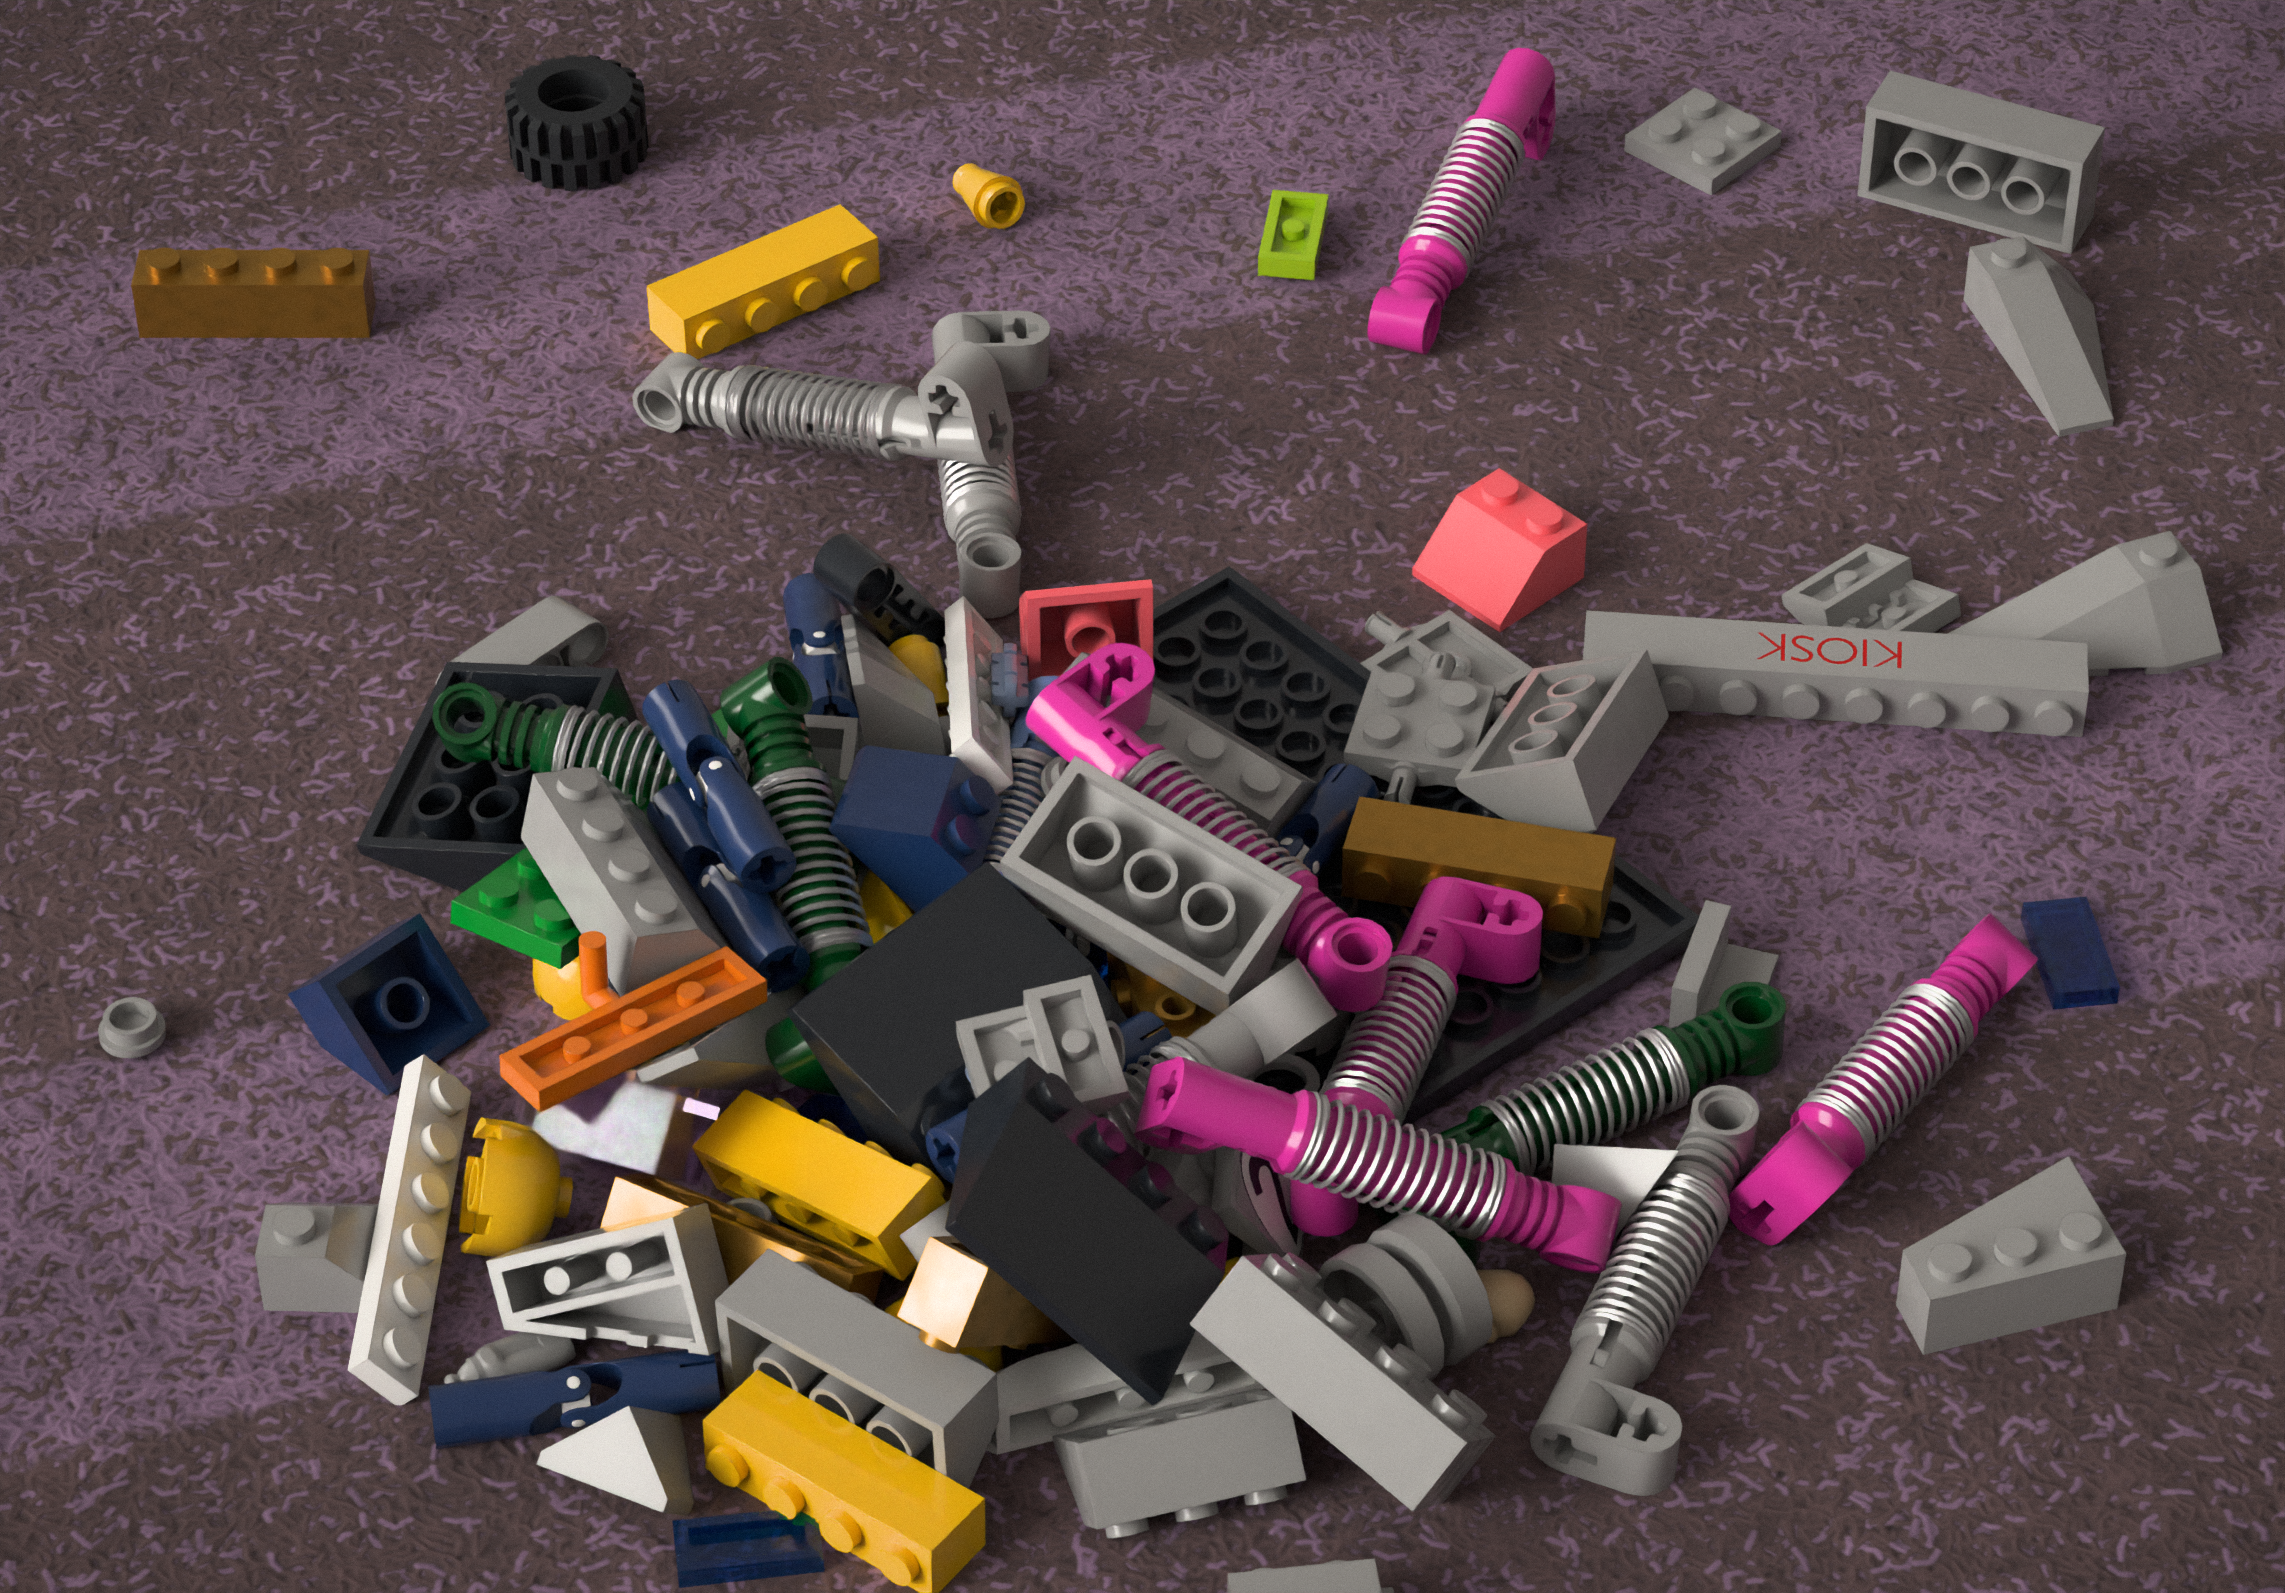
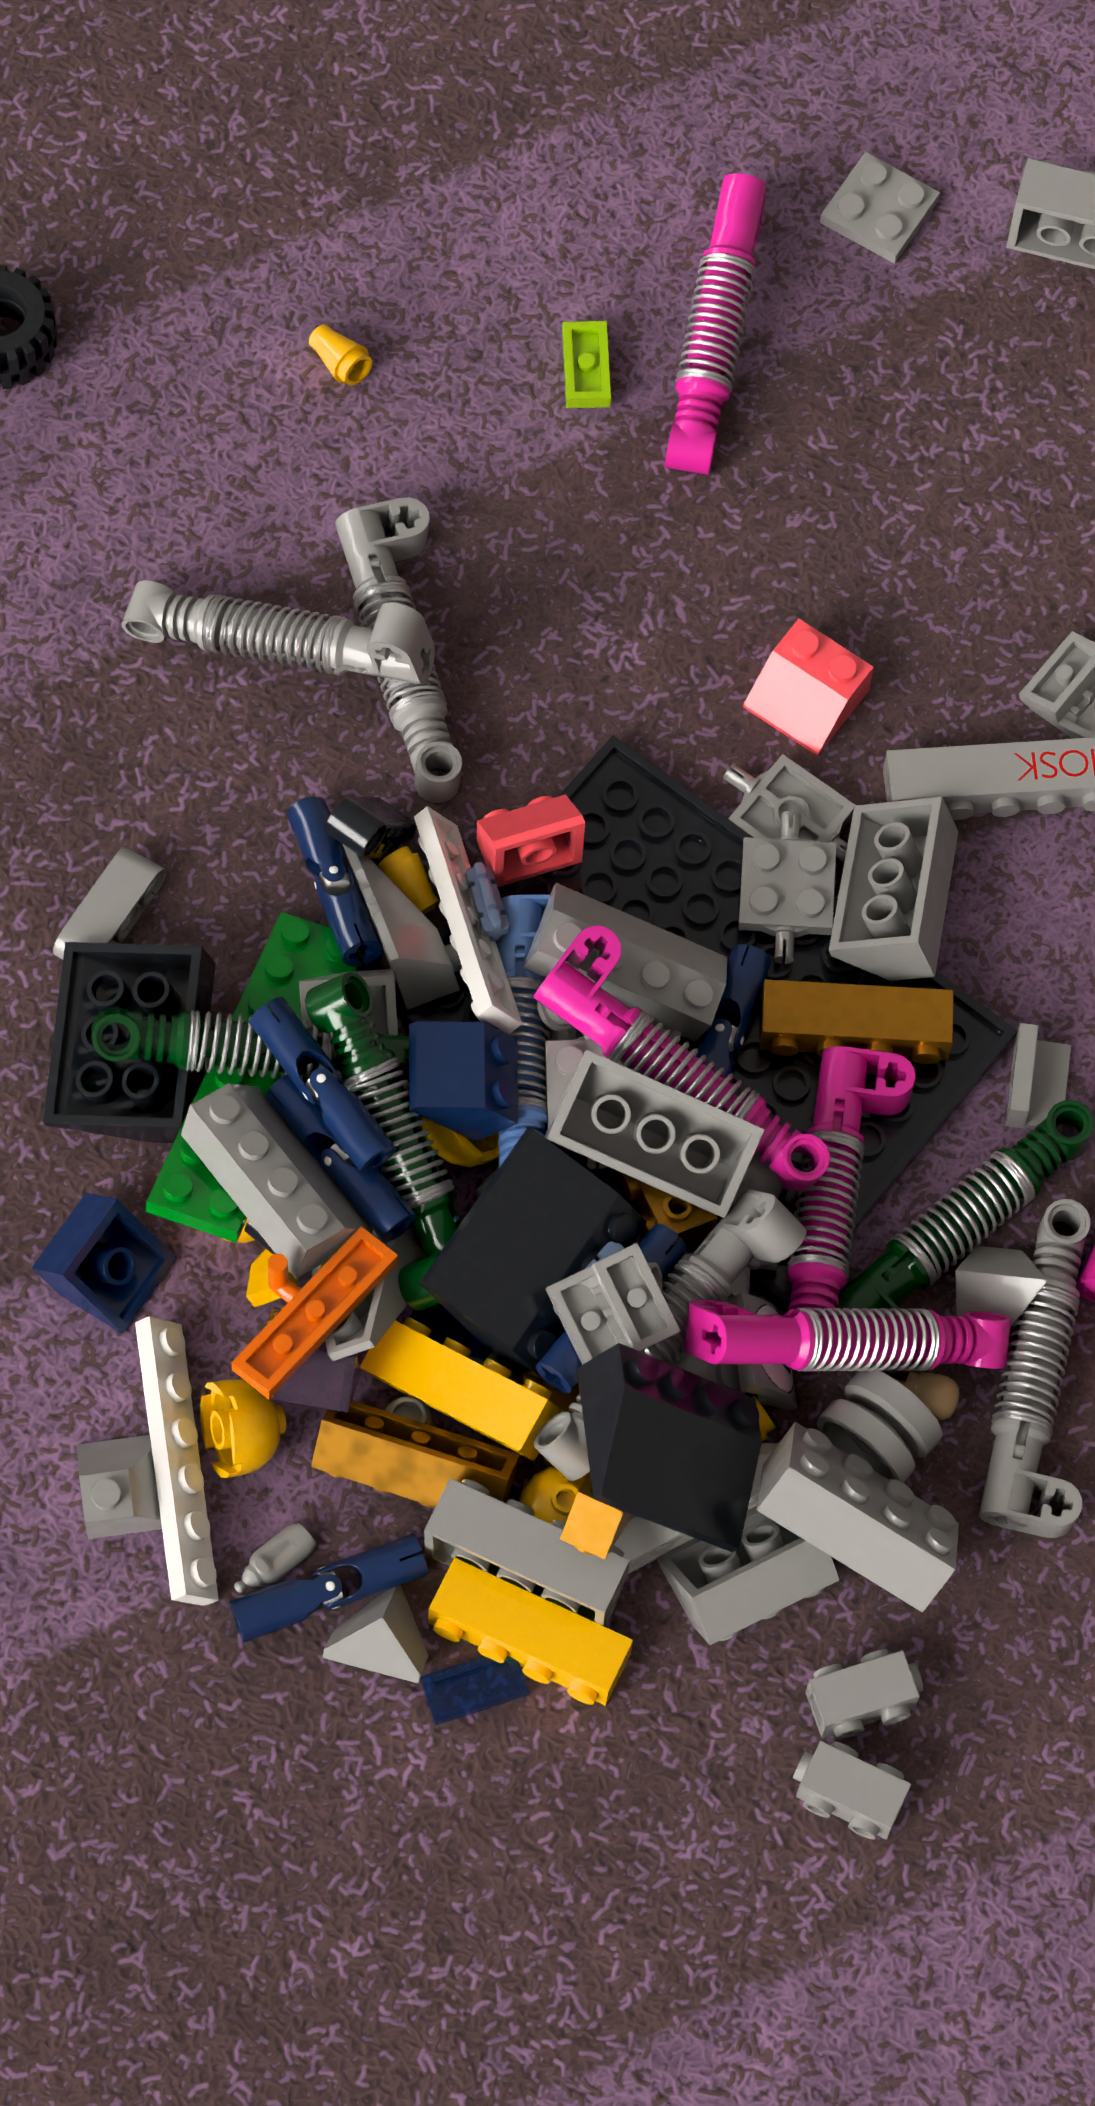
camera: 15 degrees left, 25 degrees up
light grey wedge [486,1203,729,1355] -> none
yellow brick [647,204,880,359] -> none

